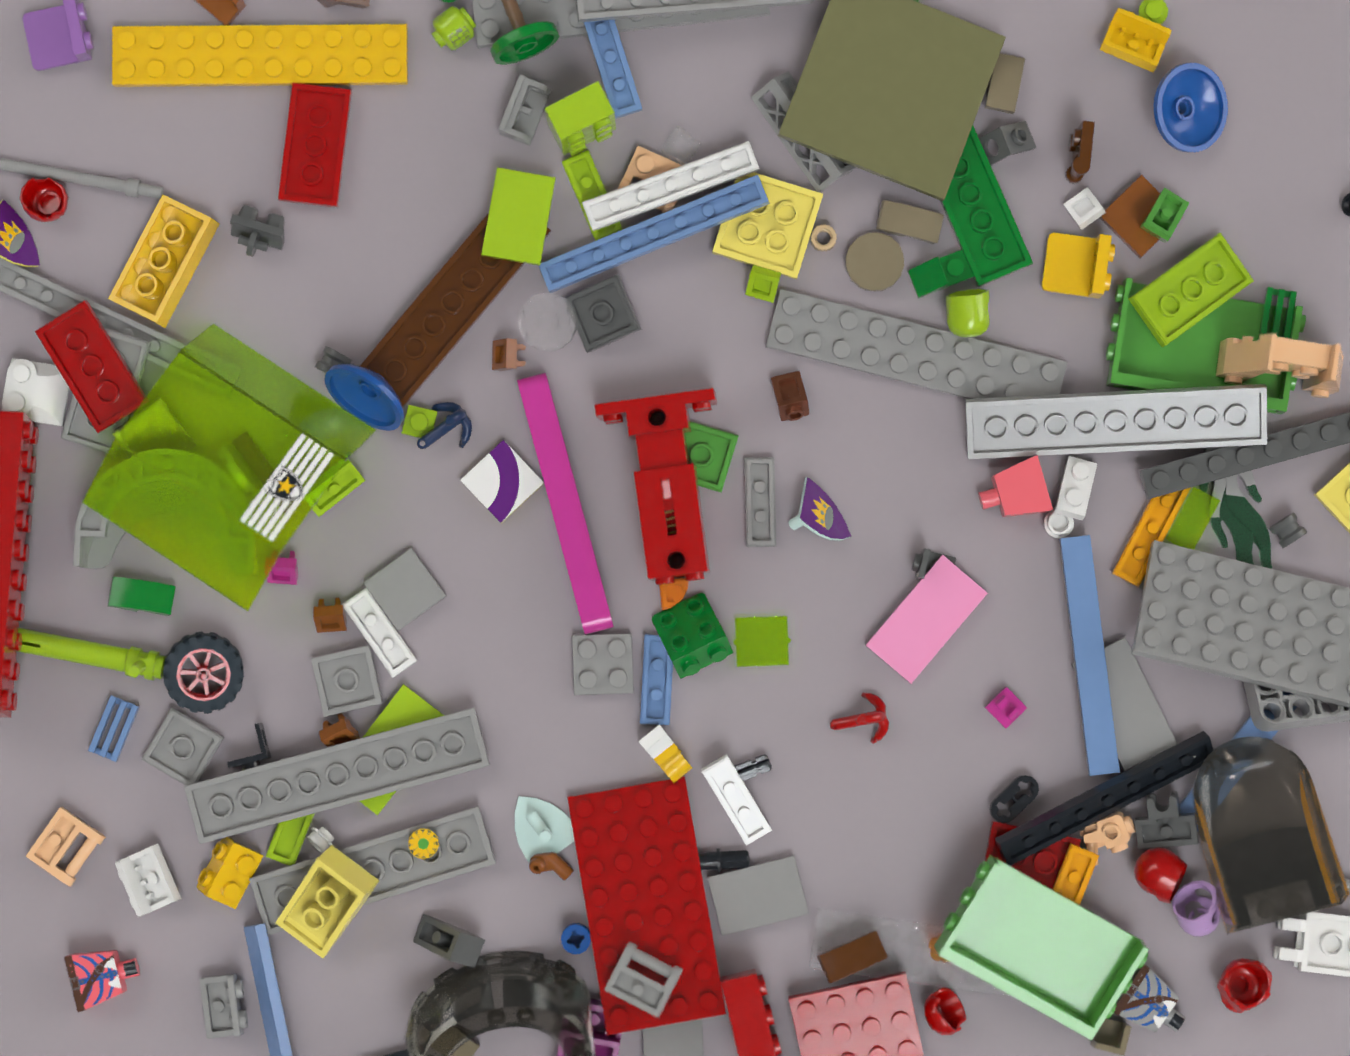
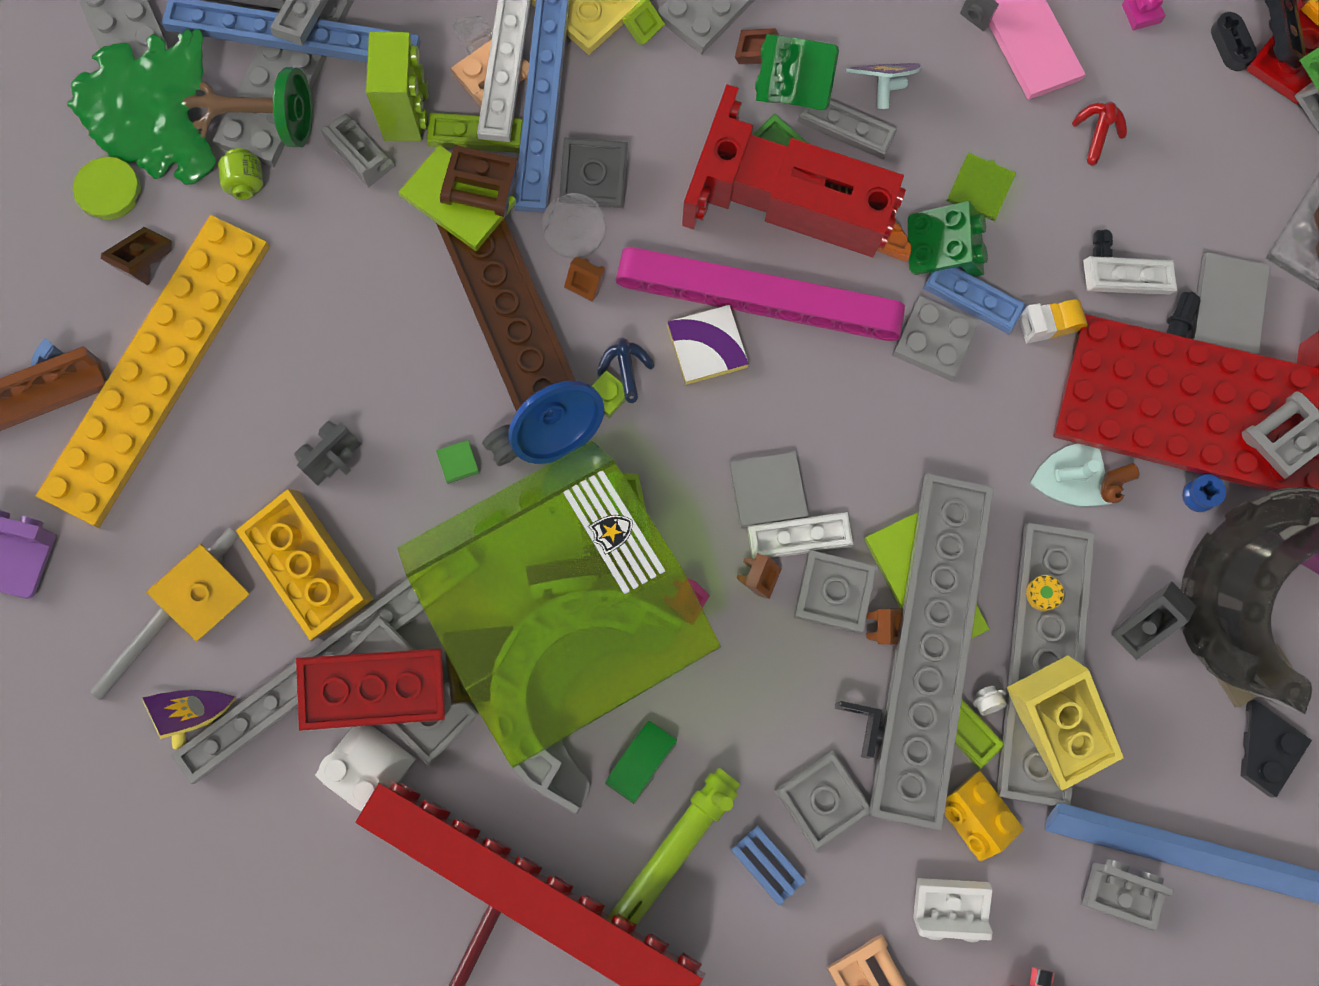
camera: 65 degrees left, 10 degrees down
red hair [19,177,69,222] -> none
black wheel [163,632,244,714] -> none
red plate [278,83,352,208] -> none
none -> yellow plate [146,543,250,642]
none -> bright green tile [436,440,480,484]
none -> reddish brown plate [440,145,519,217]
none -> green bracket [755,34,839,110]

